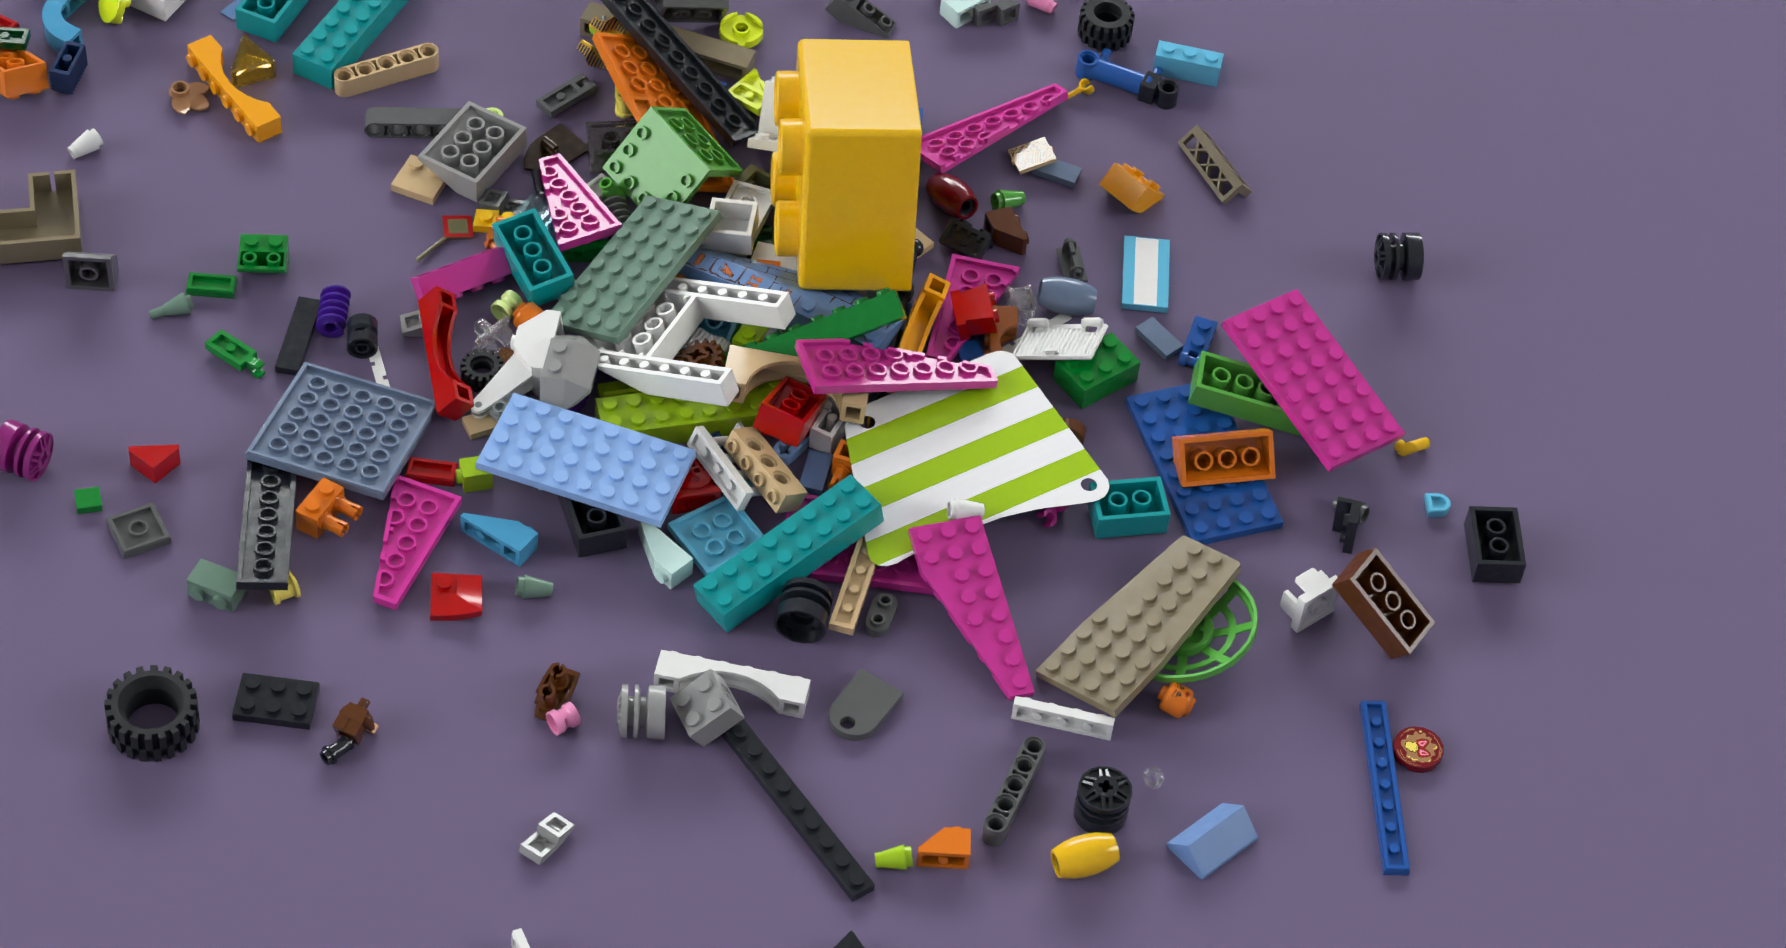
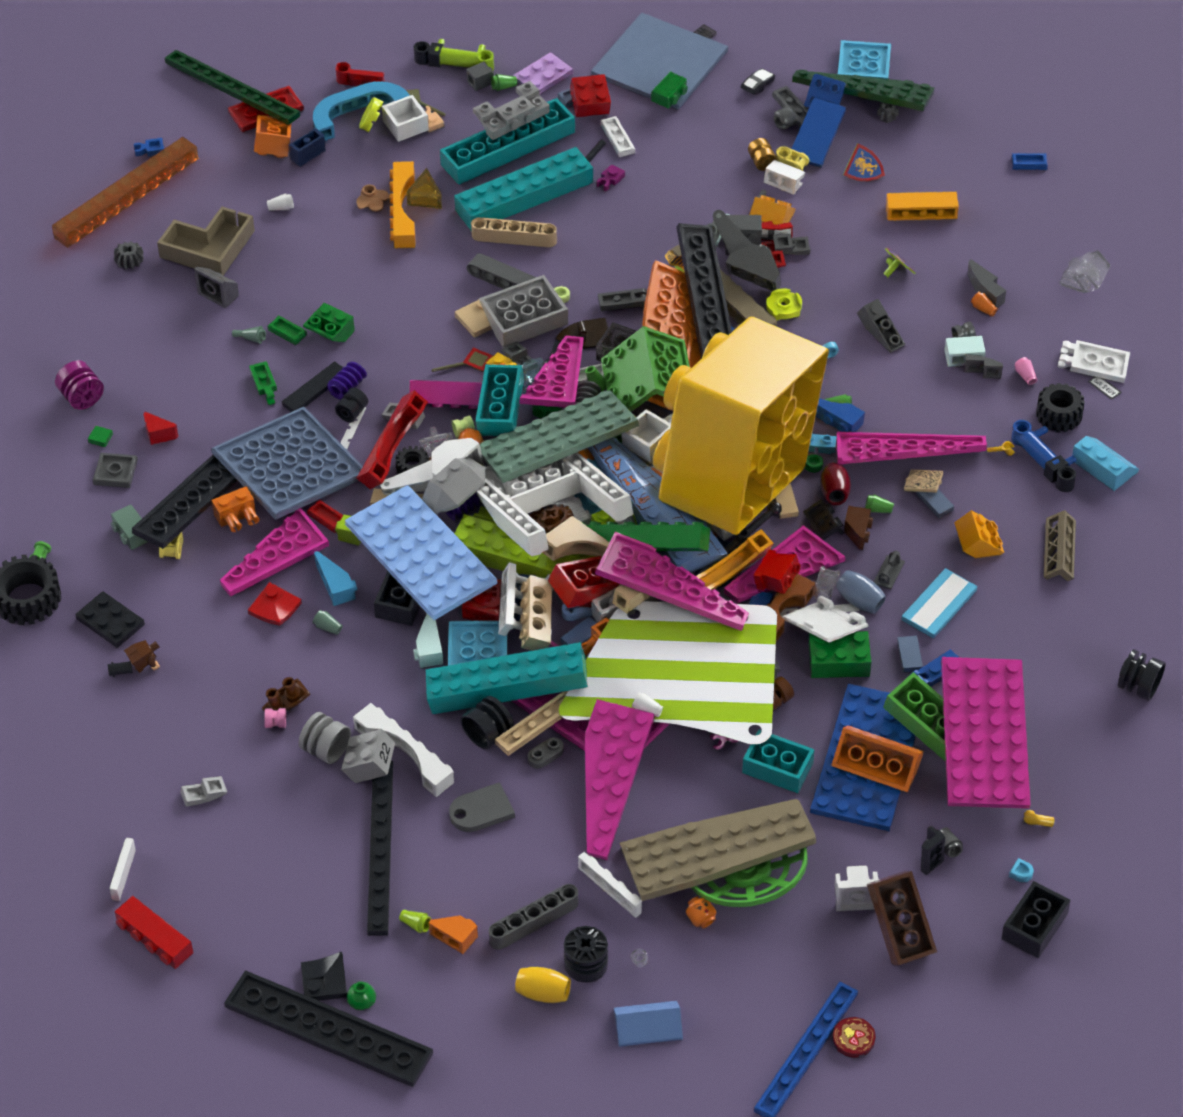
camera: 40 degrees right, 0 degrees up
none -> bright green bush [29,541,51,560]

